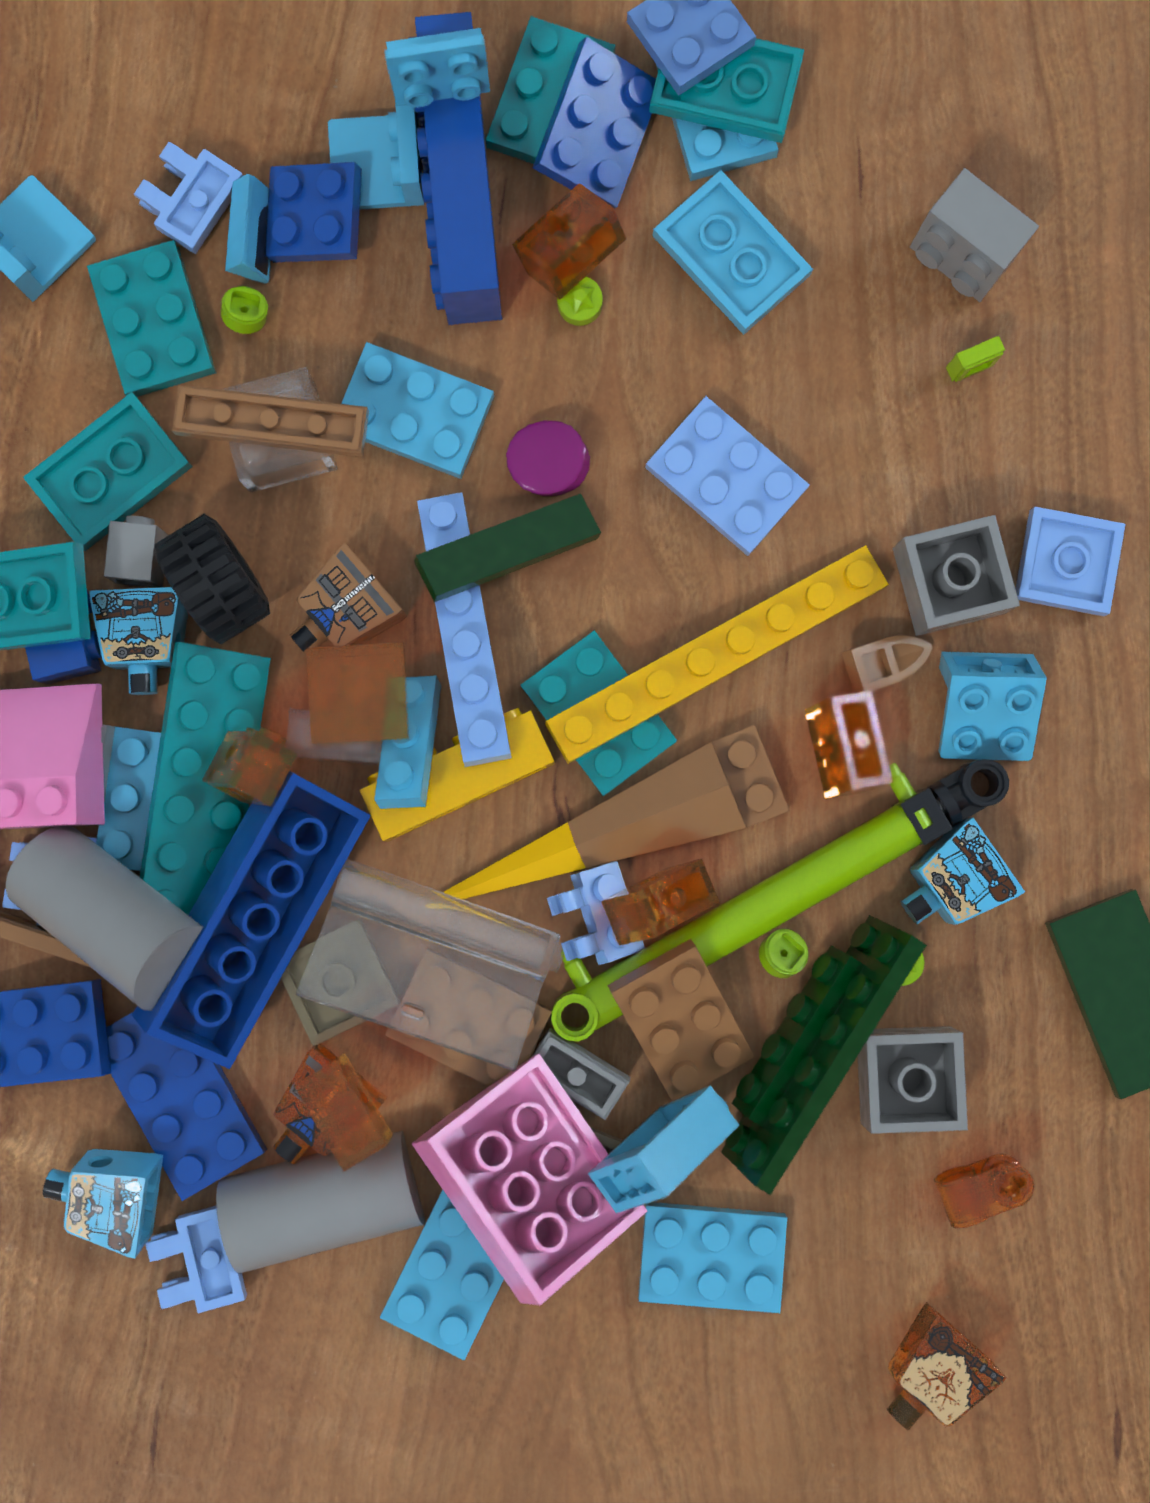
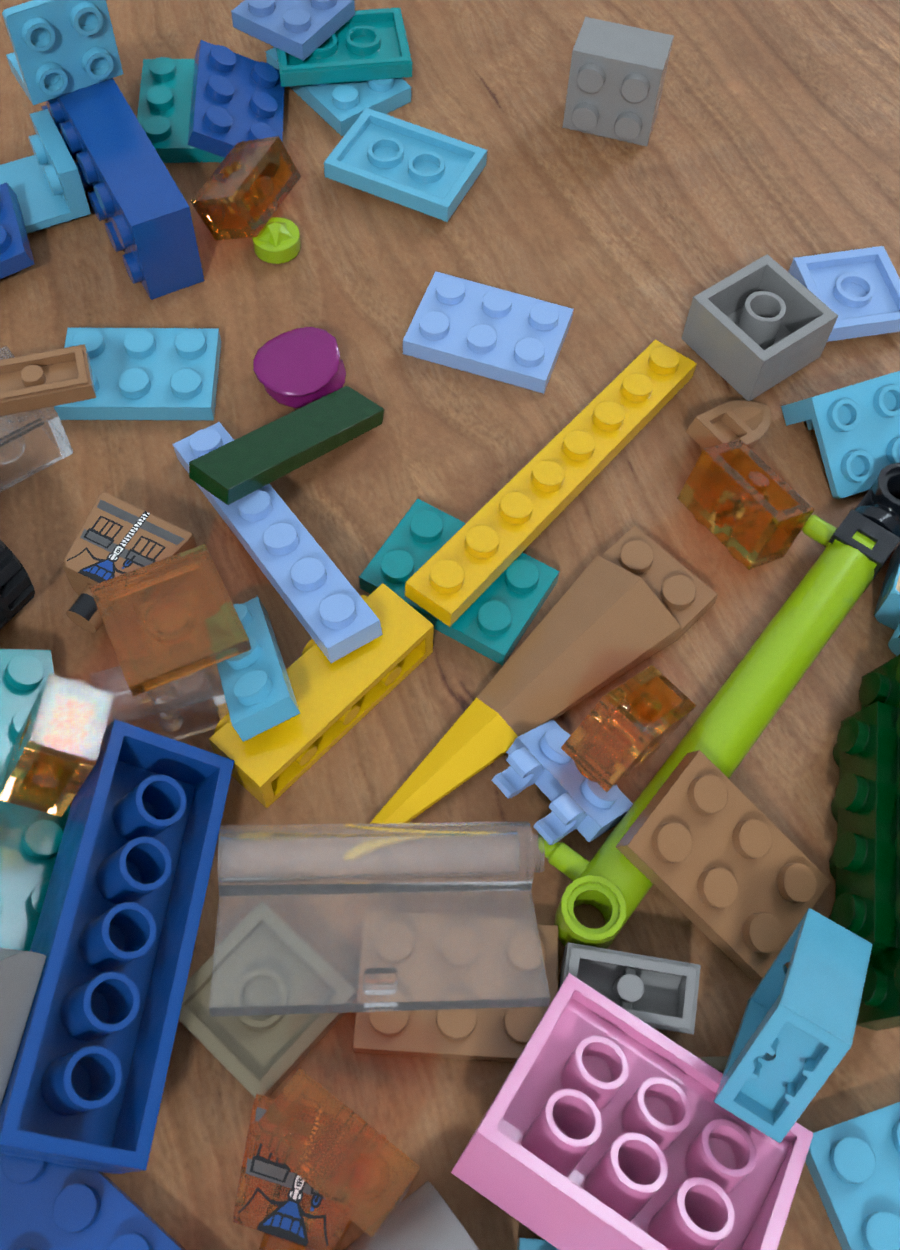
camera: 25 degrees left, 25 degrees down
lime tile [759,929,809,978] -> none
lime tile [946,336,1005,382] -> none

